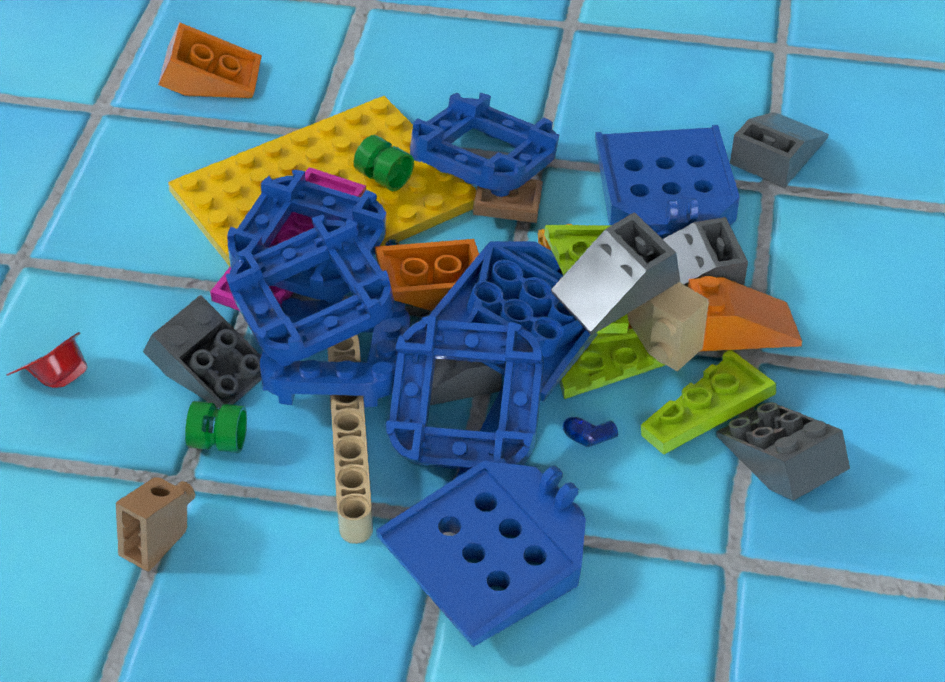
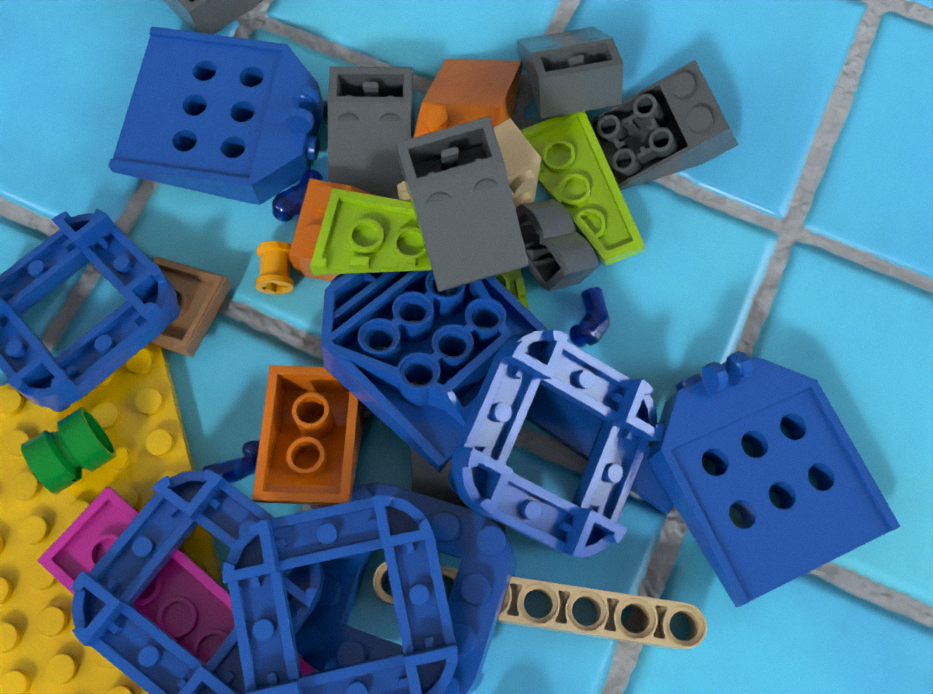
camera: 75 degrees left, 25 degrees up
none -> dark grey brick [516,199,598,291]
none -> dark grey slope [517,27,623,119]

